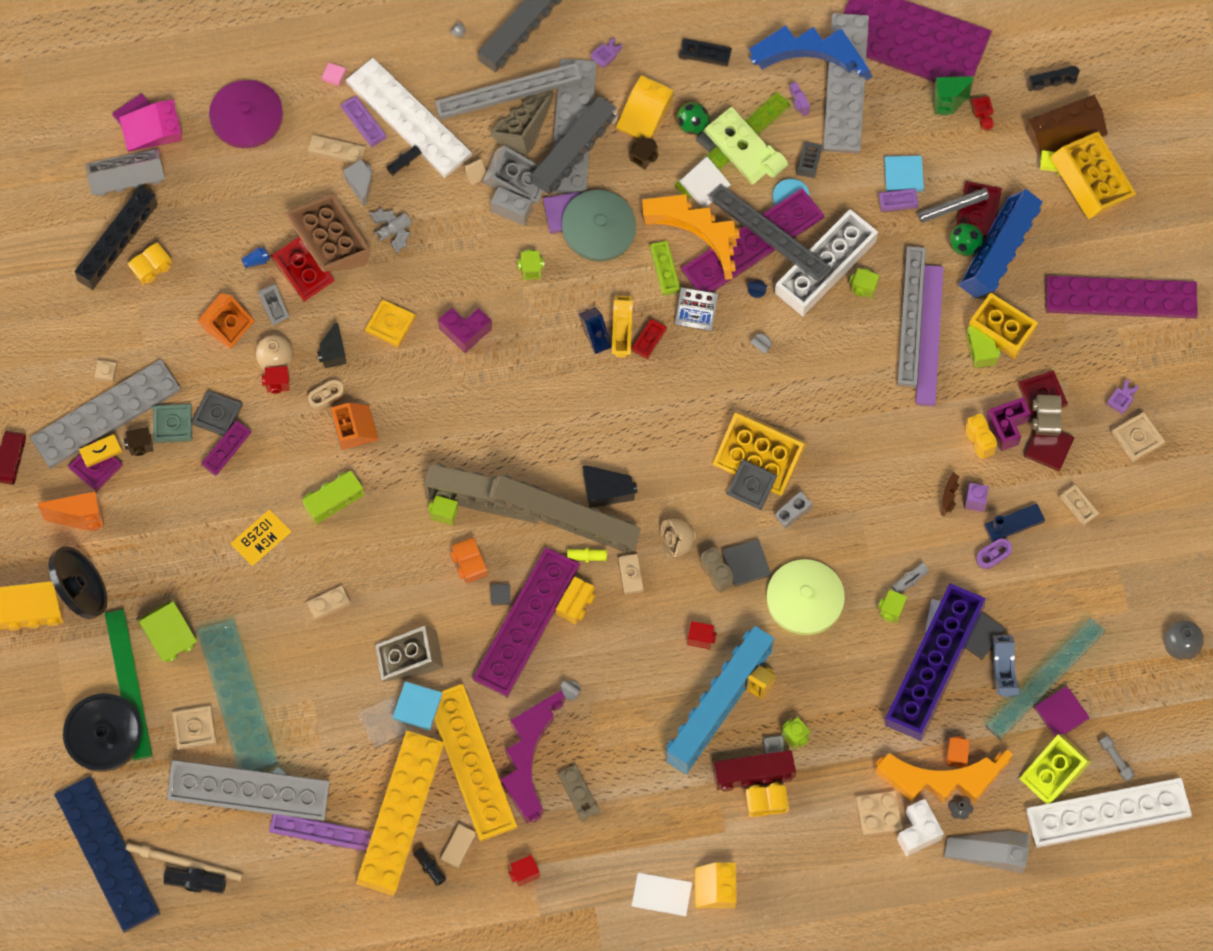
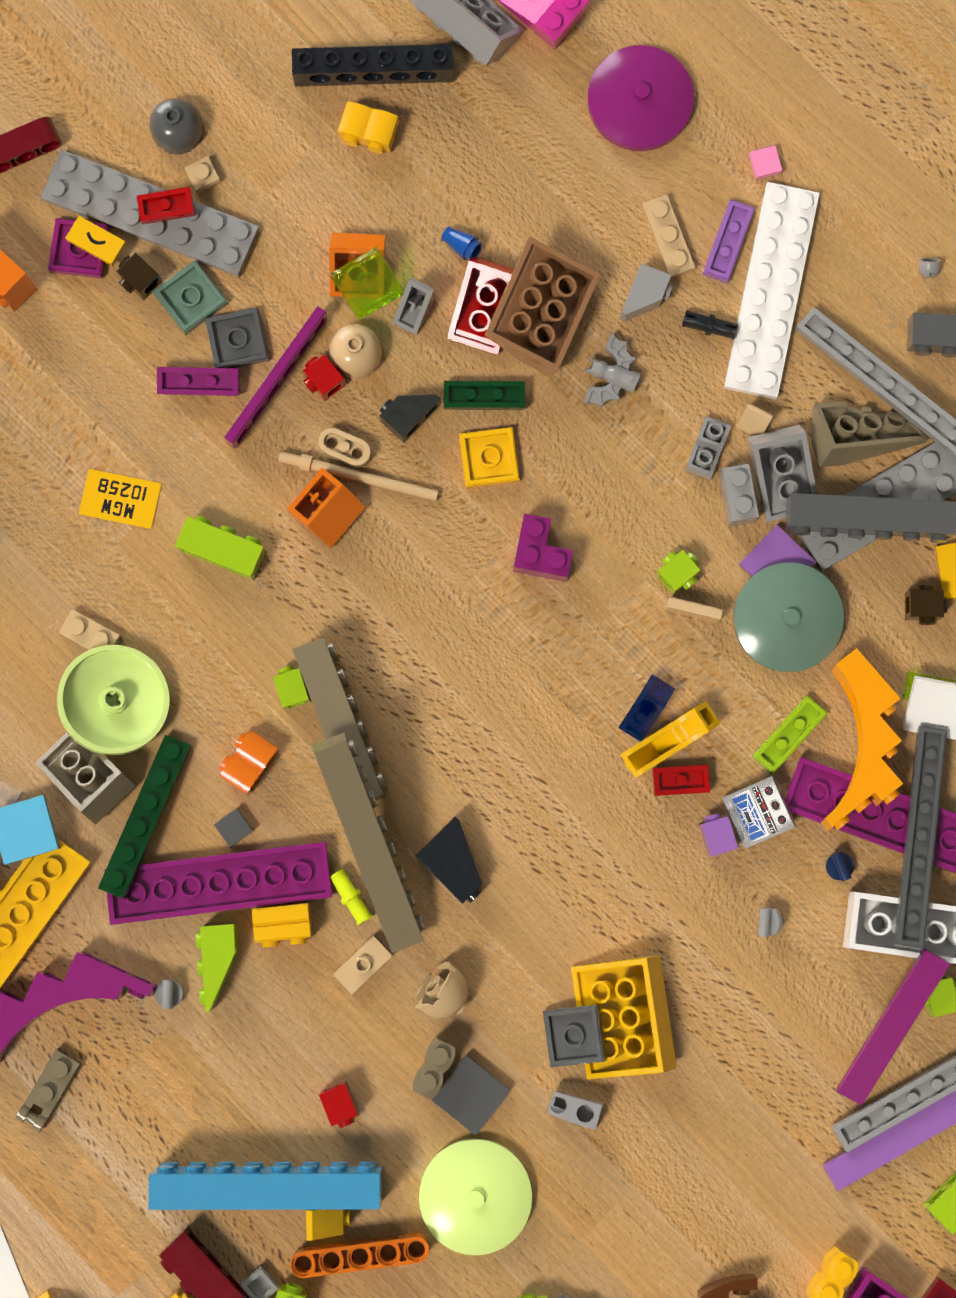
camera: 55 degrees right, 15 degrees up
none -> yellowish green dish [57,645,170,755]
none -> dark green plate [98,735,192,900]
none -> red plate [136,187,195,225]
none -> dark grey cylinder [149,98,204,155]
none -> lime slope [196,924,239,1012]
none -> magenta tile [224,306,327,448]
none -> tan bar [278,451,439,501]
none -> orange beam [290,1232,430,1278]
none -> clear neon green tile [330,247,405,320]
none -> dark green plate [444,381,525,410]
none -> tan tile [664,597,723,623]
none -> light grey slope [685,416,731,480]
none -> medium lavender brick [699,813,738,857]
none -> magenta tile [836,948,950,1105]

